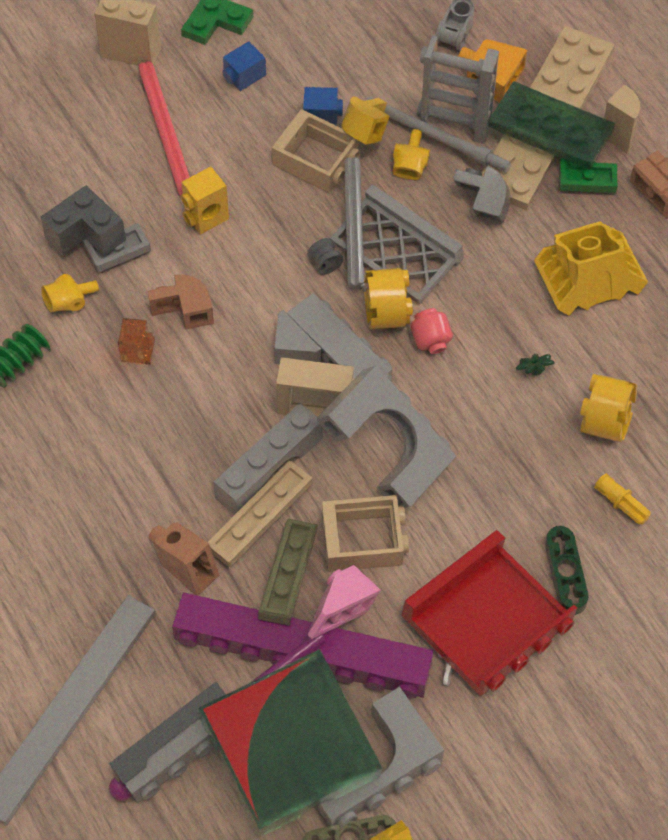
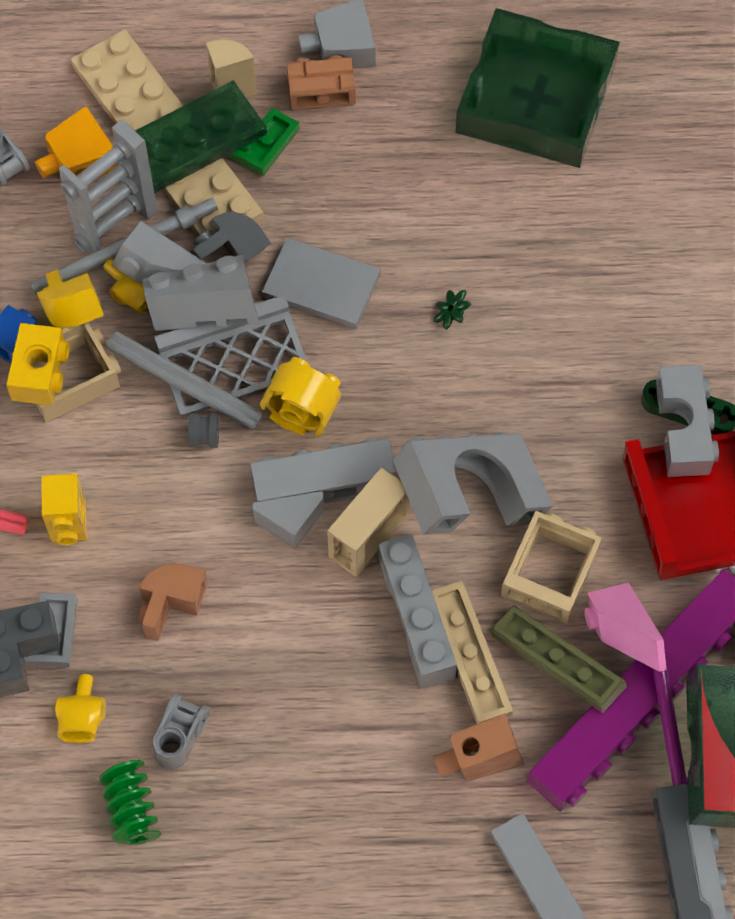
camera: 60 degrees left, 5 degrees up
clear orange brick [118,318,155,365] -> none
coral head [410,308,453,354] -> none
yellow slope [534,221,648,316] -> none
yellow brick [580,374,637,442] -> none
yellow axle [594,473,651,525] -> none
none -> yellow brick [6,323,70,406]
none -> light grey slope [112,221,206,284]
none -> light grey wedge [142,255,259,331]
none -> light grey piece [153,693,210,769]
none -> light grey tile [262,237,381,329]
none -> light grey arch [656,365,719,477]

